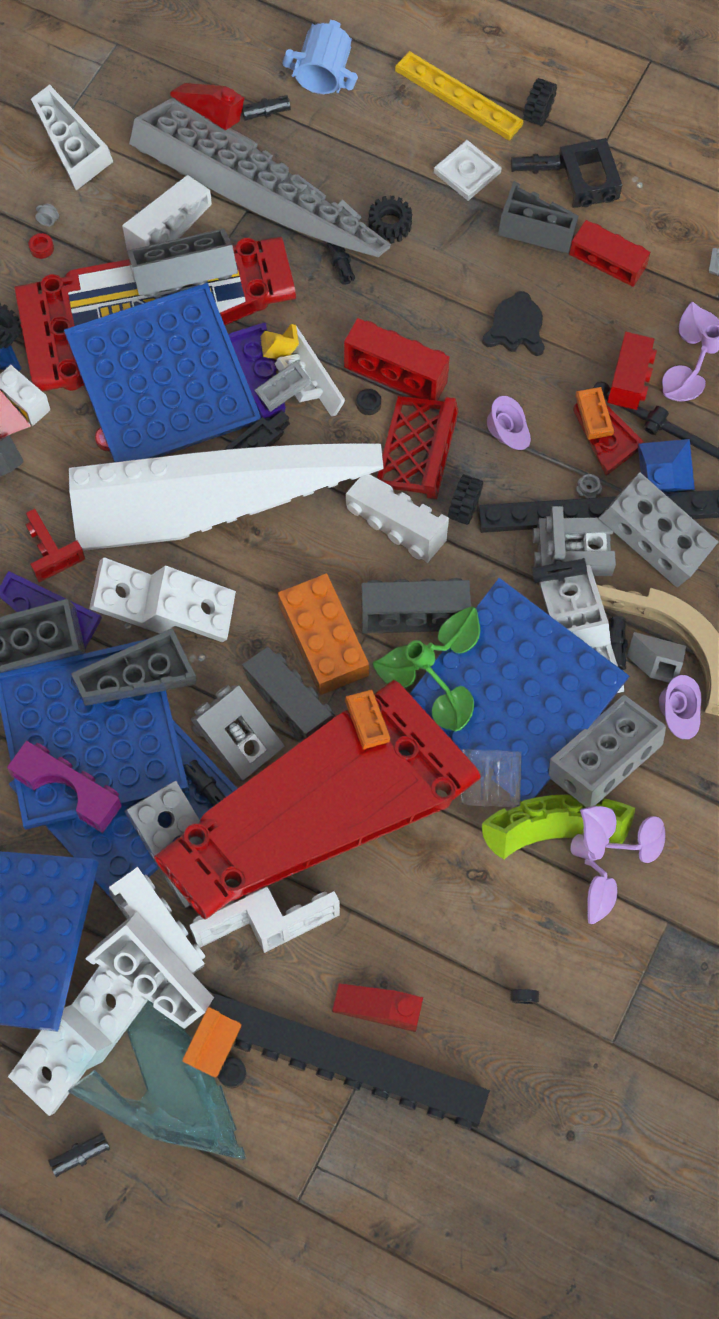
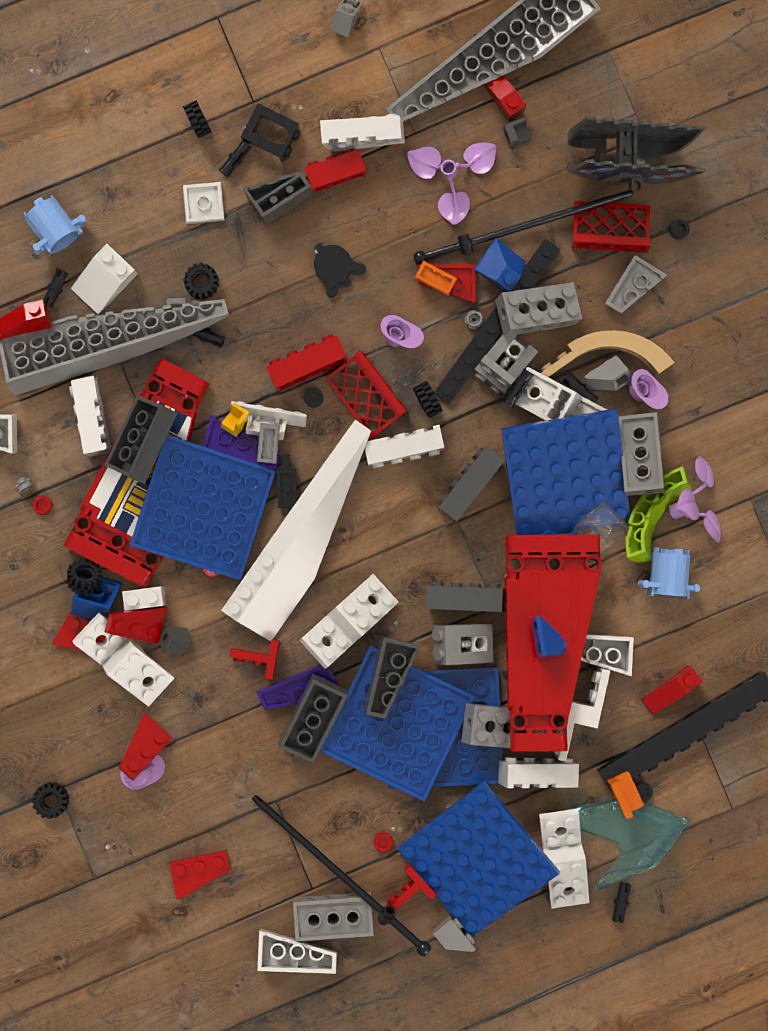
camera: 55 degrees left, 20 degrees up
magenta arch [7,740,122,833] -> none
white wedge [86,912,214,1029] -> none
black pin [184,760,226,807] -> none
orange brick [278,573,369,695] -> none
orange plate [345,689,390,749] -> none
bright green plant [373,606,480,732] -> none
yellow tile [395,51,524,141] -> none
black tile [510,989,539,1004] -> none
red brick [607,331,657,410] -> none
none -> white slope [71,244,138,315]
none -> white wedge [320,114,405,153]
none -> blue slope [532,616,566,659]
none -> white wedge [581,634,634,676]
none -> light blue container [638,548,700,599]

